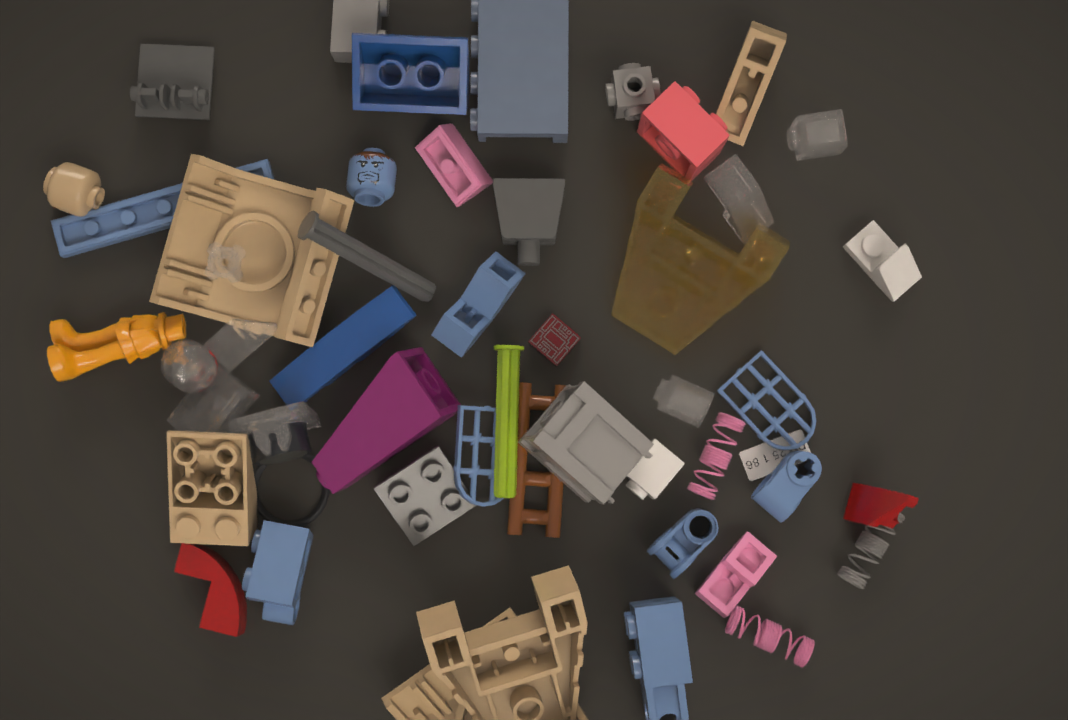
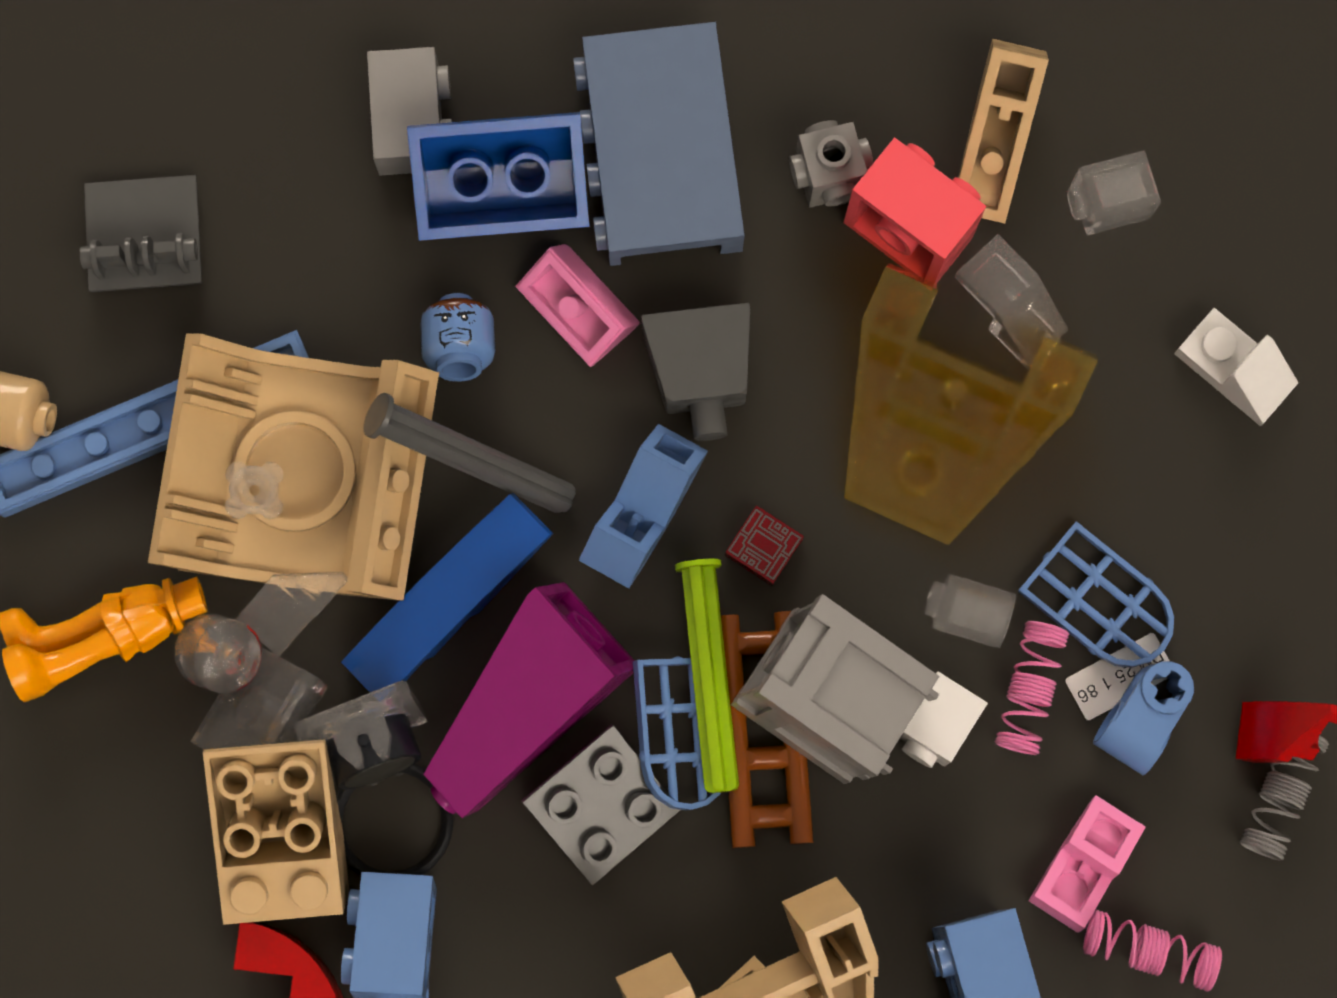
camera: 10 degrees left, 5 degrees down
medium blue piece [647,508,719,579] -> none

